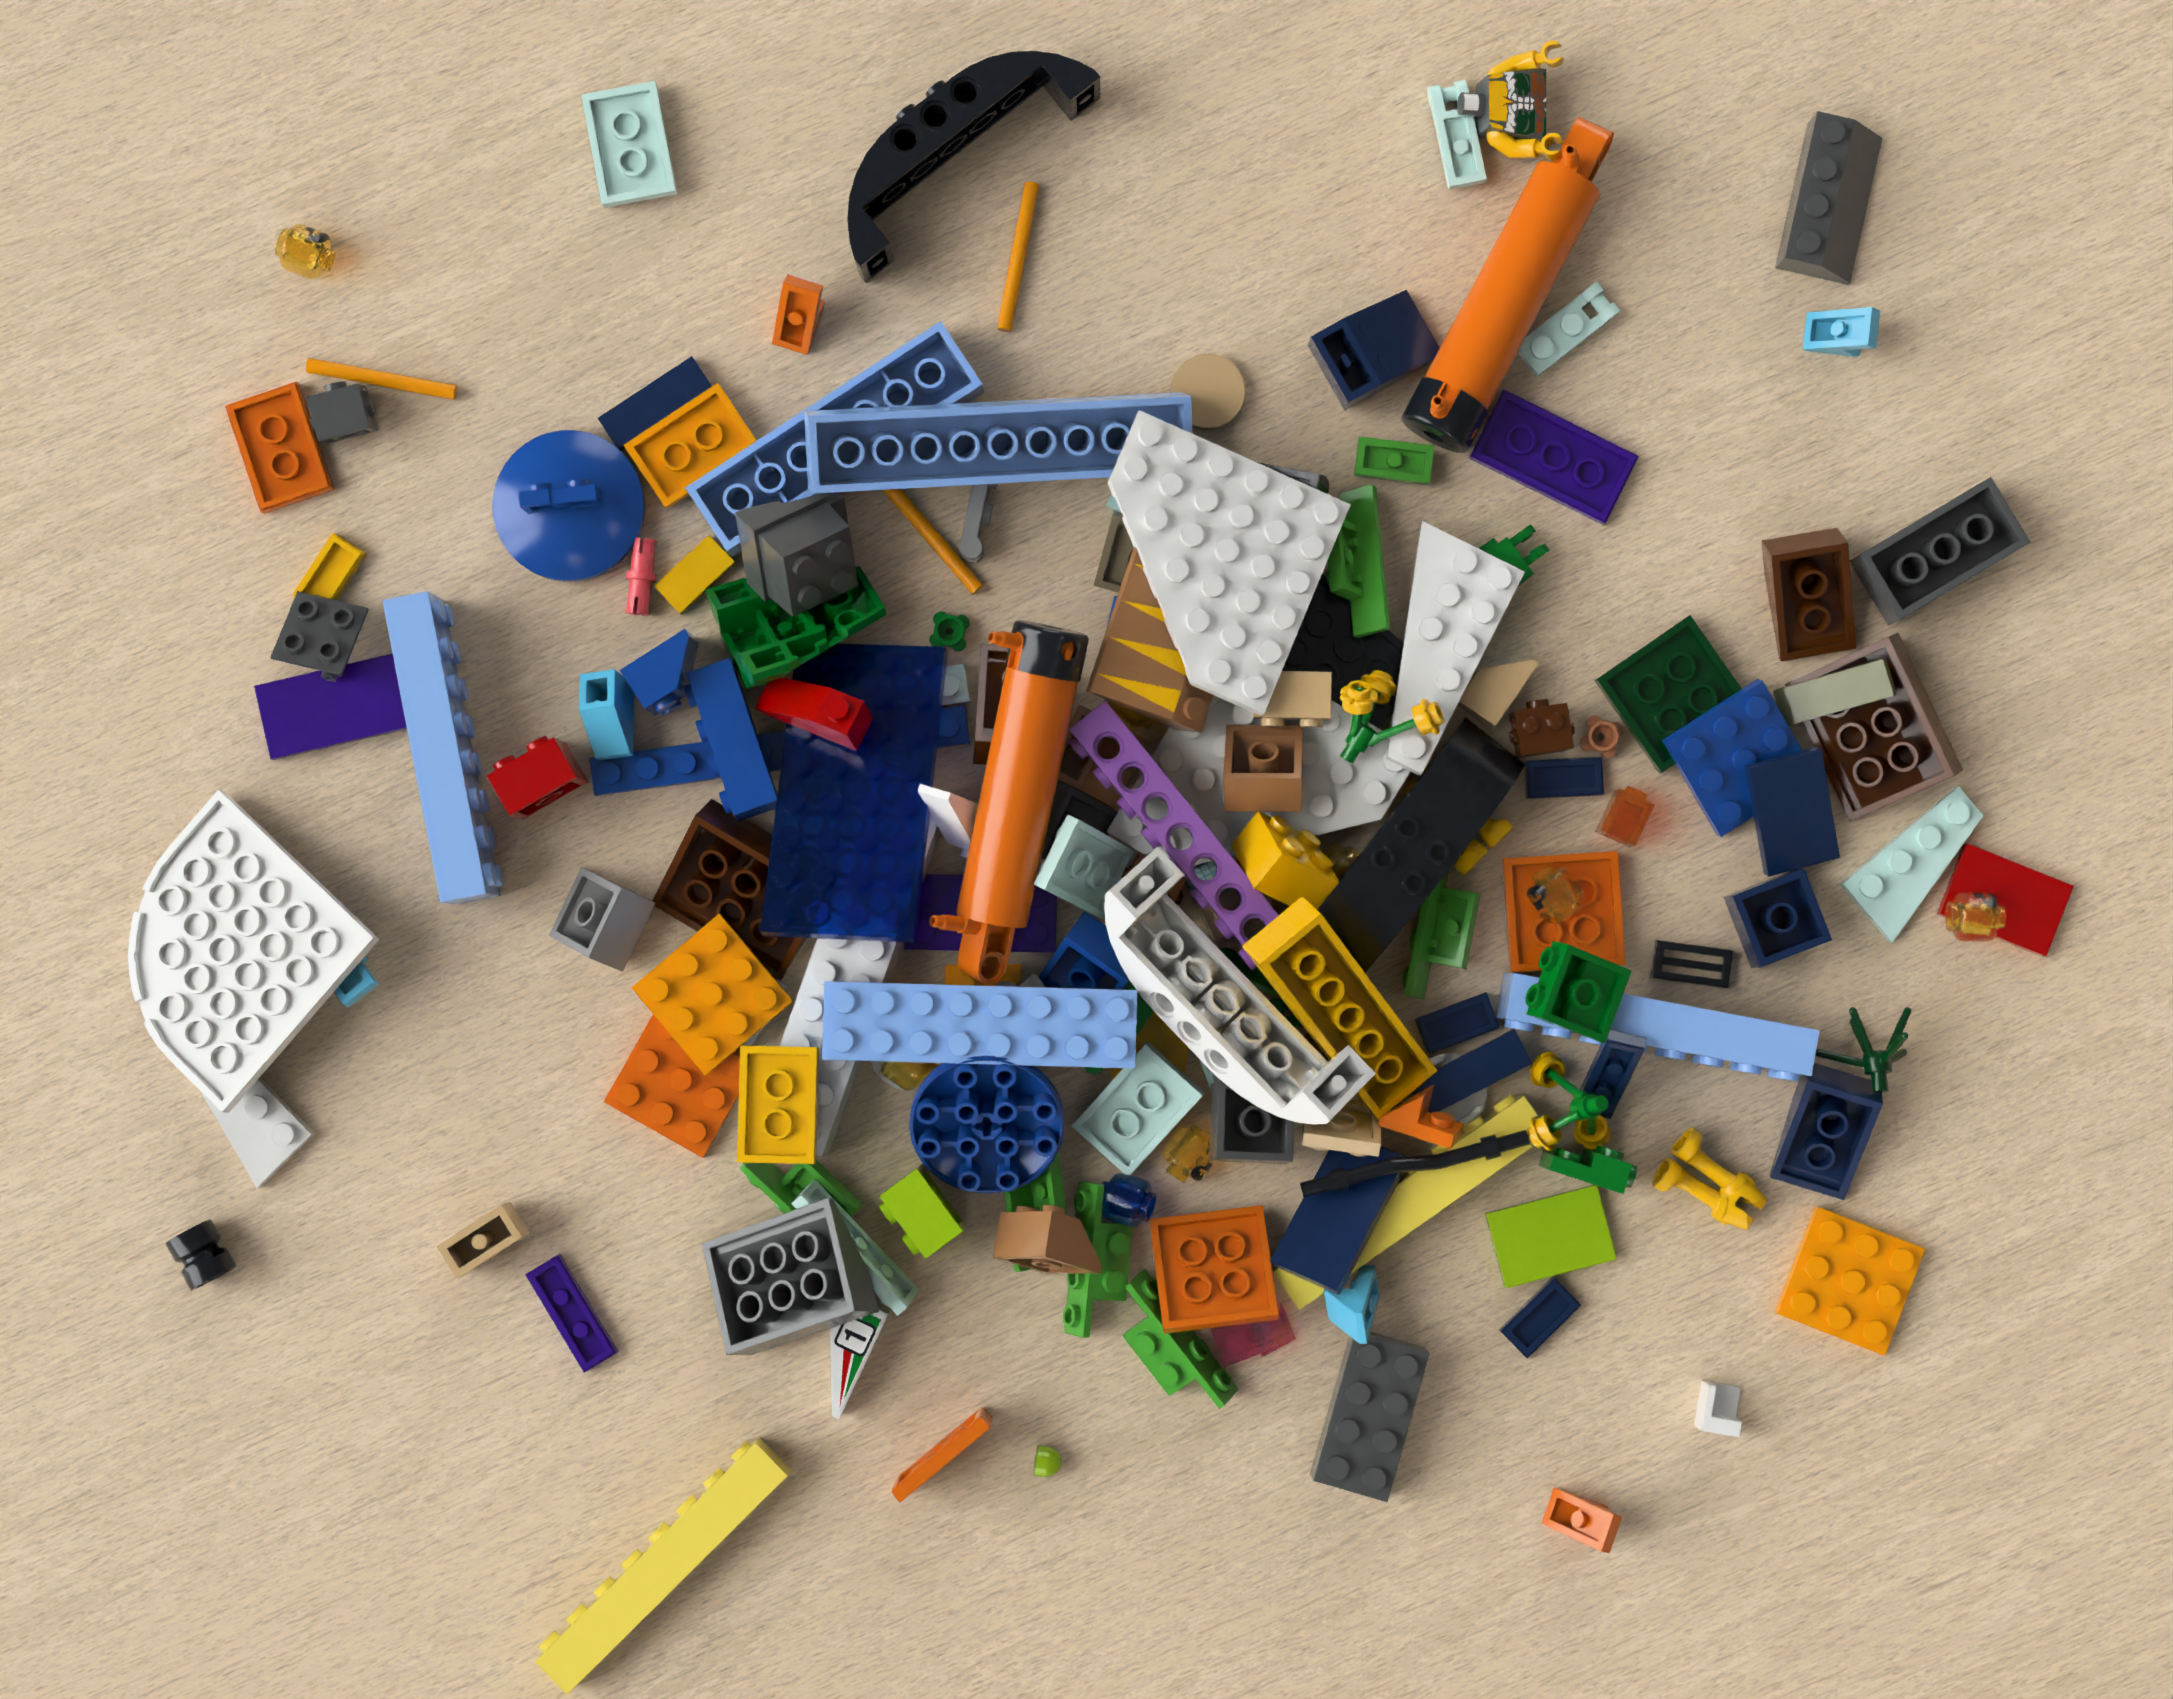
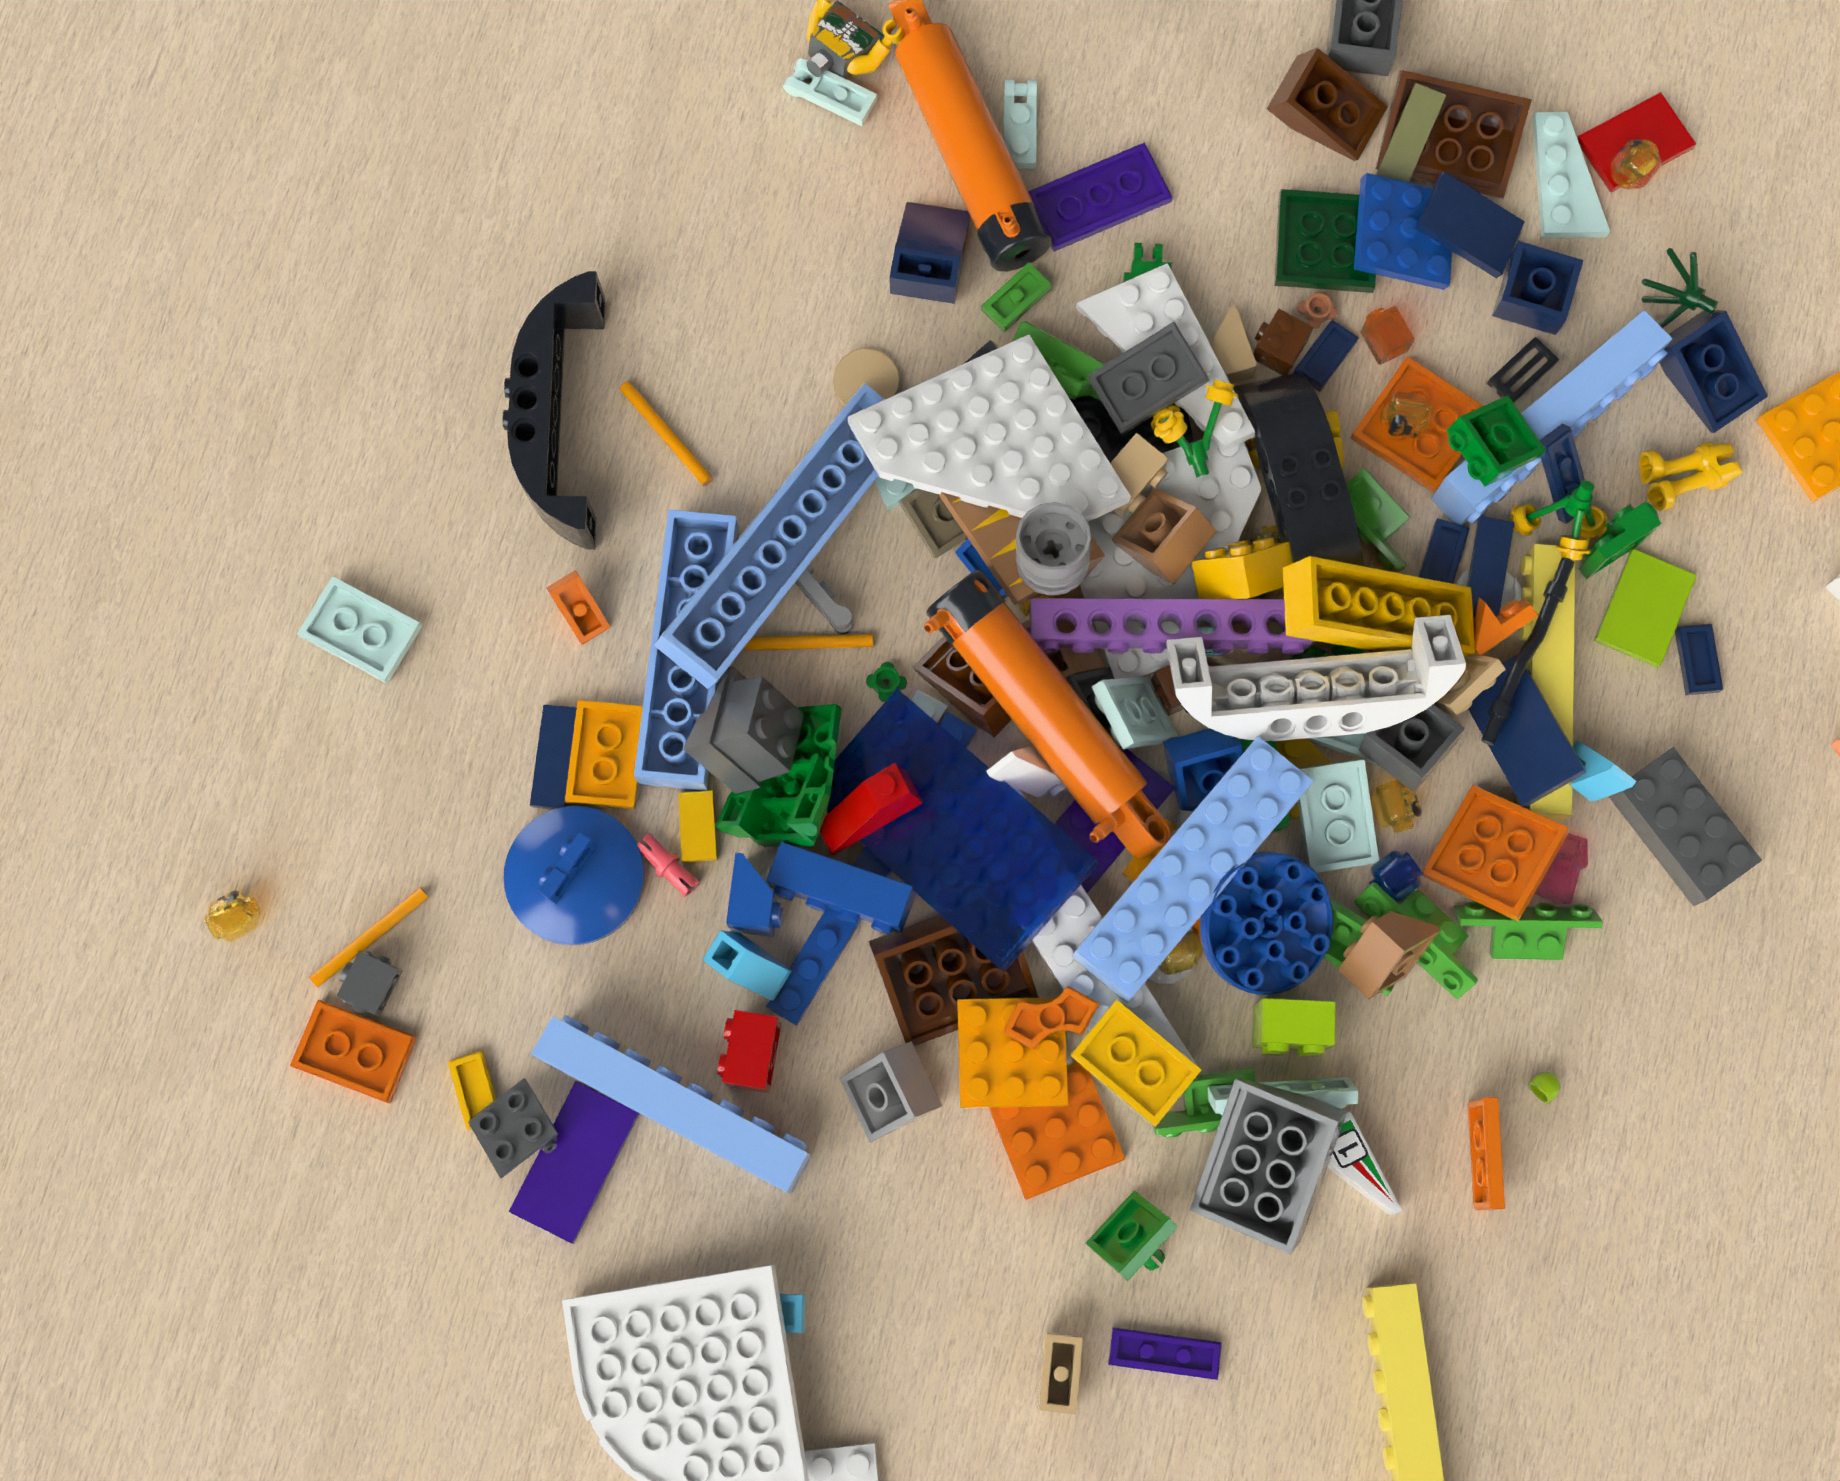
camera: 55 degrees left, 10 degrees down
none -> orange tile [1002,986,1100,1050]
none -> light grey wheel [1016,502,1091,596]
none -> green tile [1085,1190,1178,1281]
none -> dark grey tile [1087,322,1210,435]

